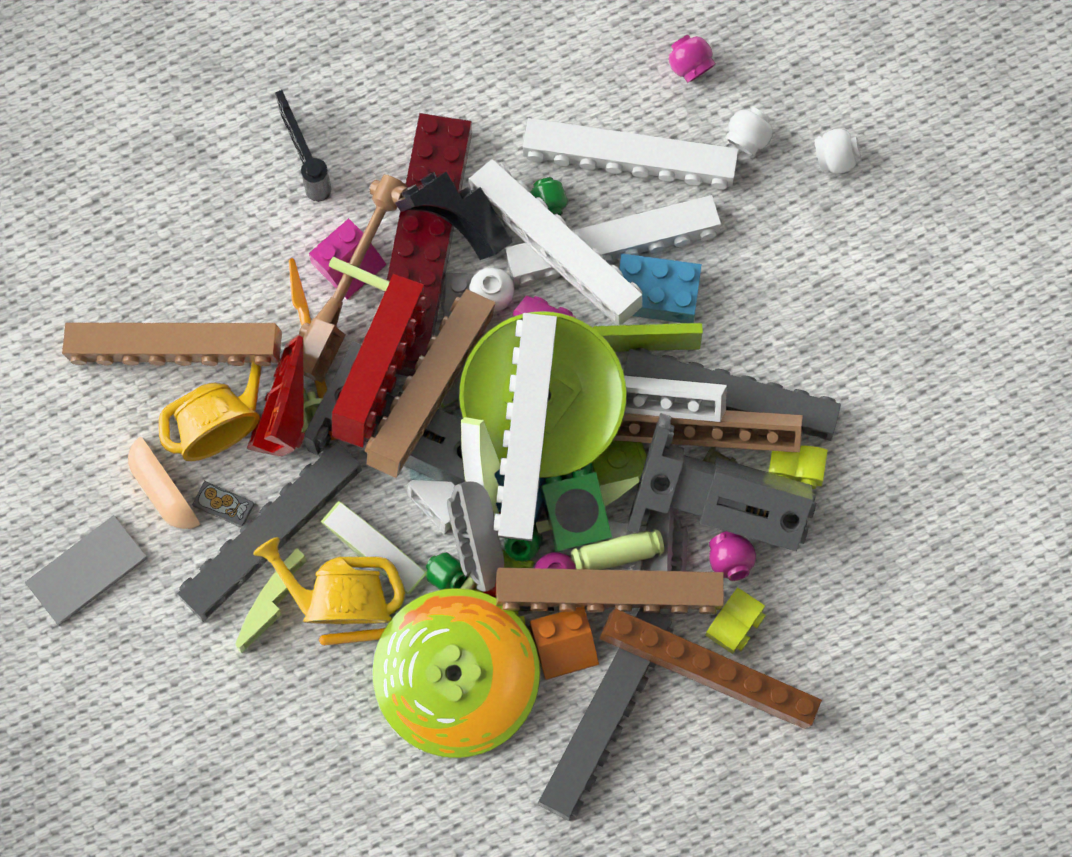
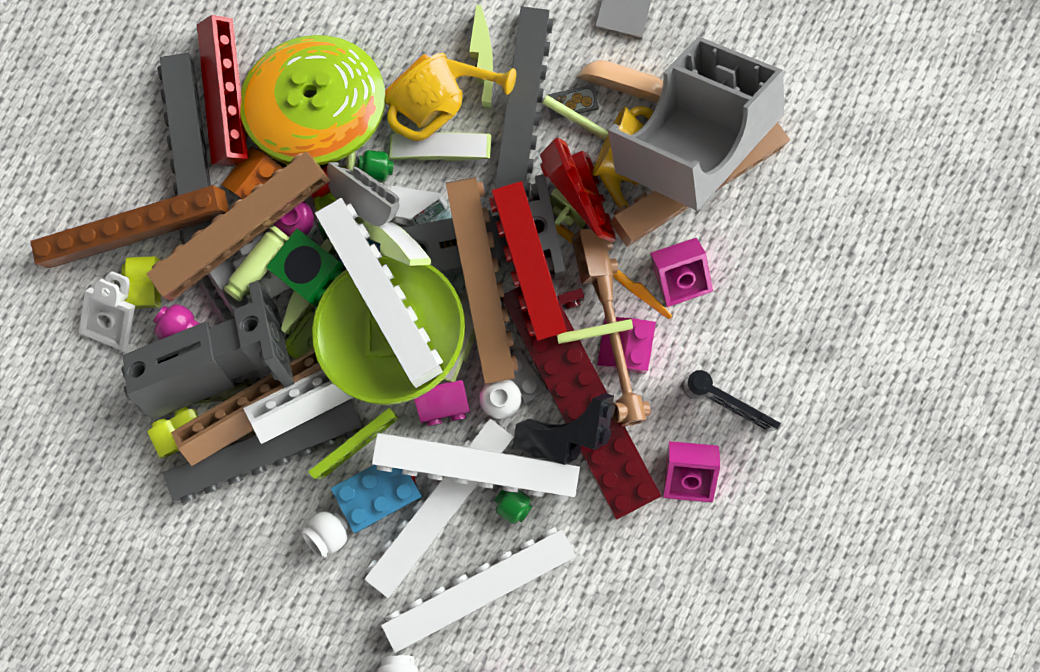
camera: 145 degrees right, 10 degrees up
none -> white plate [79,271,135,351]
none -> red brick [196,15,248,166]
none -> white piece [301,512,348,558]
none -> yellowish green bar [542,95,609,140]
none -> dark red plate [558,288,585,310]
none -> light grey piece [608,36,784,211]
none -> dark pink slope [650,237,713,307]
none -> dark pink slope [663,441,720,503]

